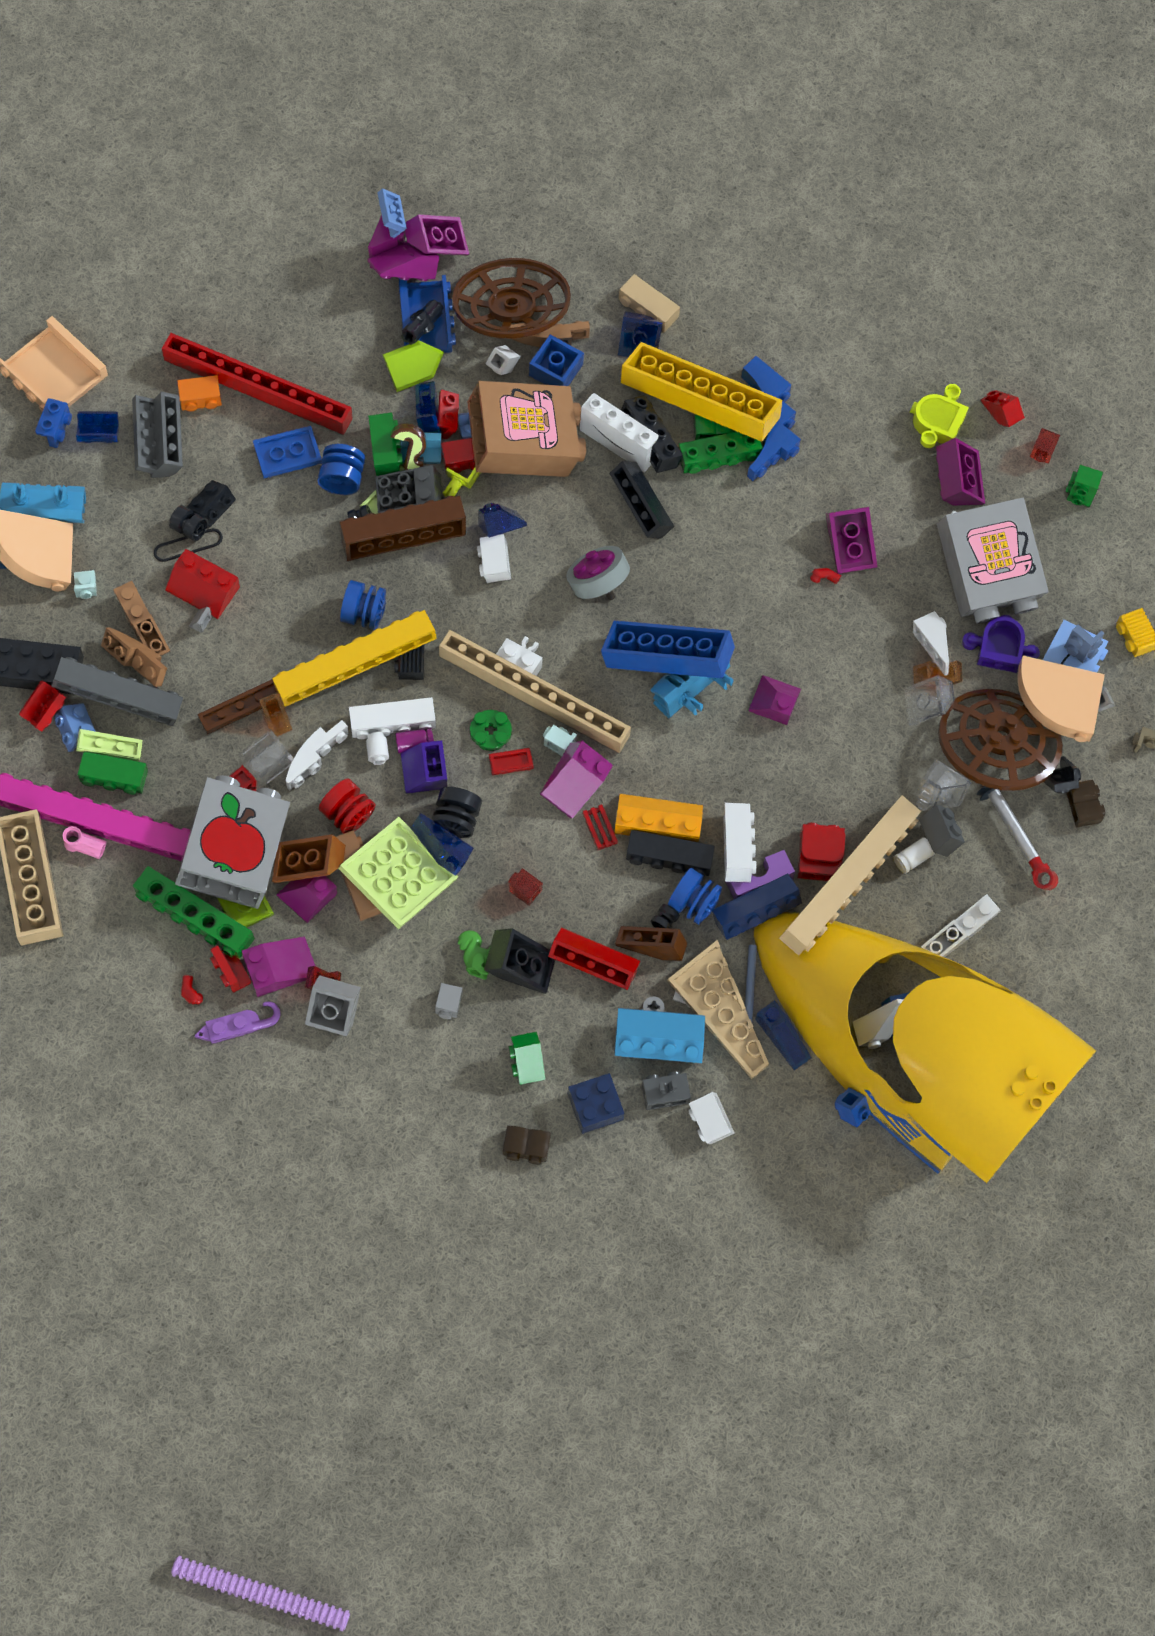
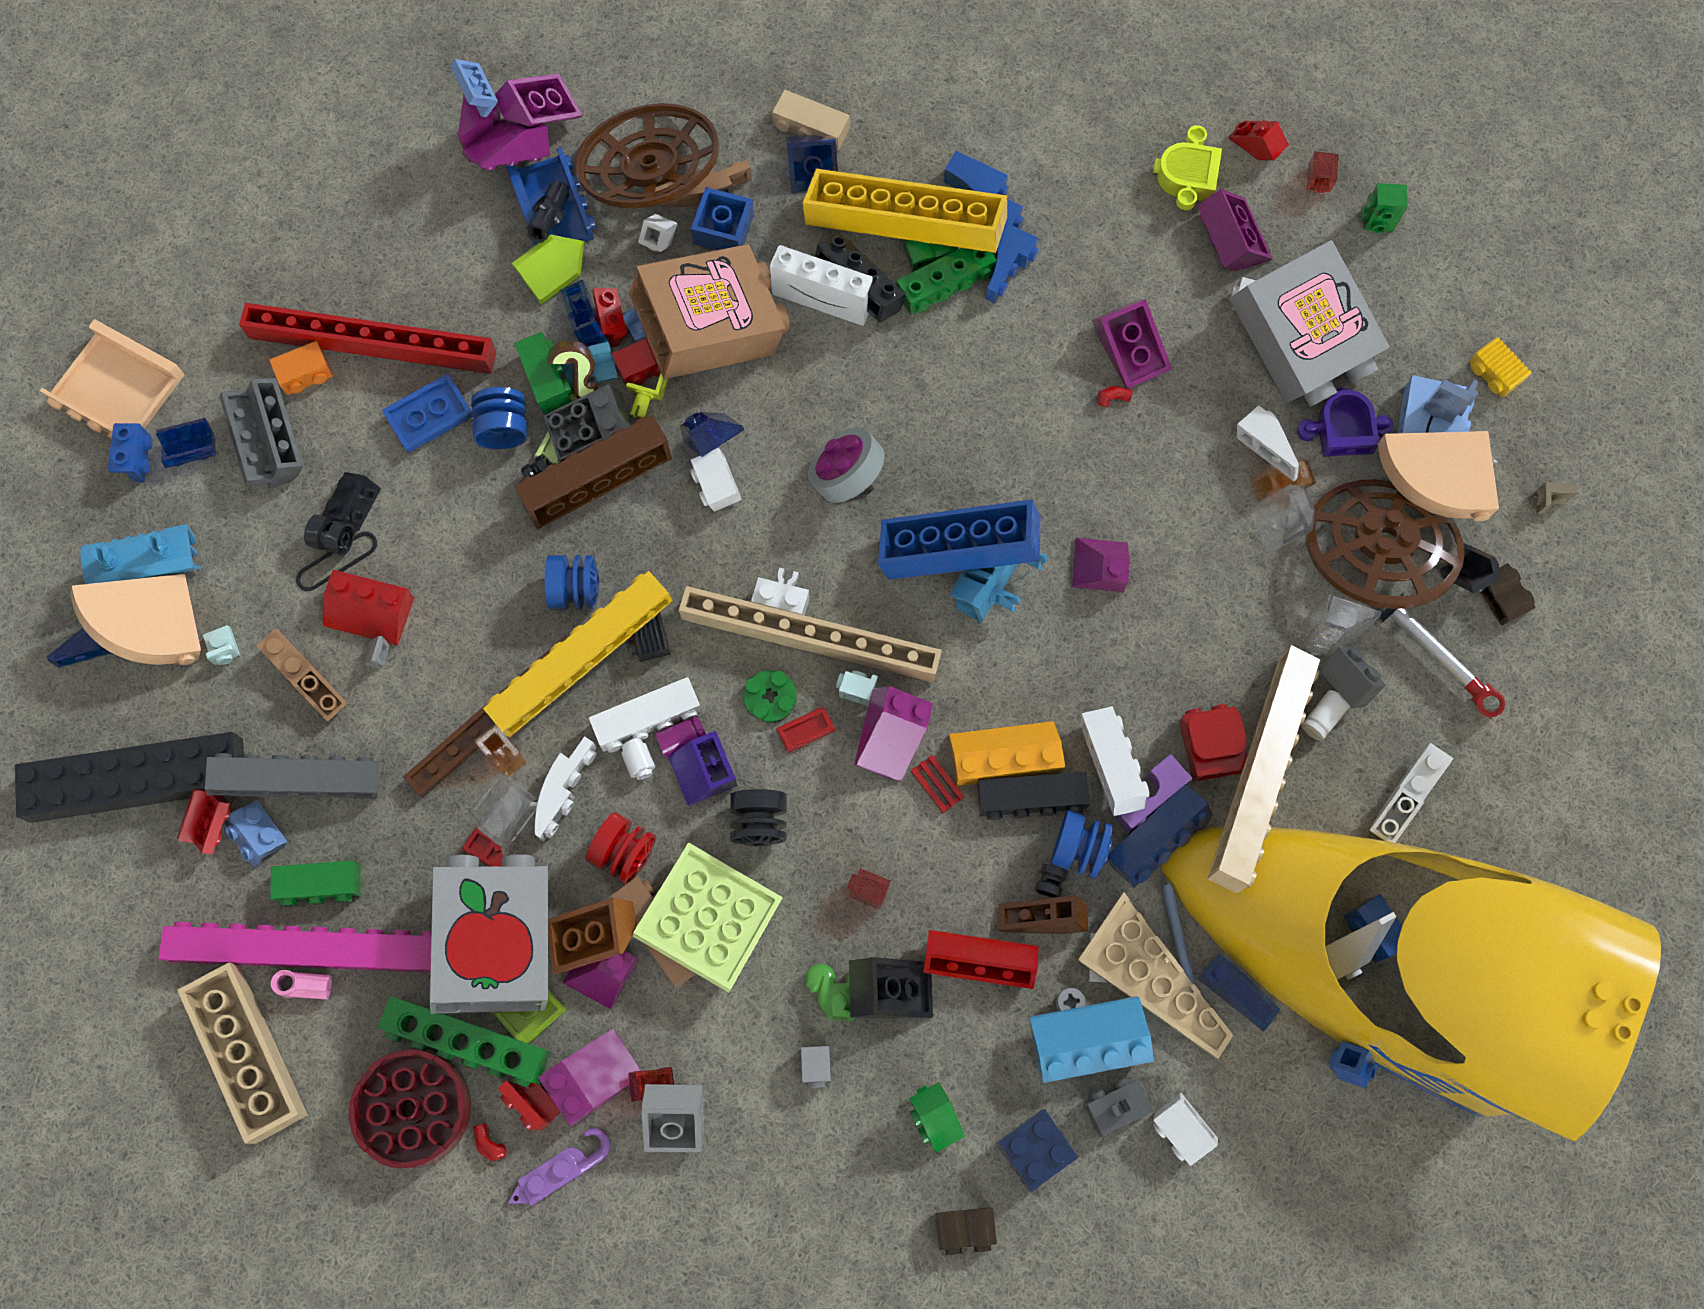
camera: 10 degrees left, 5 degrees up
yellowish green tile [76,729,143,762] -> none
medium nougat slope [101,627,167,687] -> none
clear blue slope [410,813,474,876] -> none
black brick [609,461,675,539] -> none
none -> dark red brick [349,1050,471,1168]

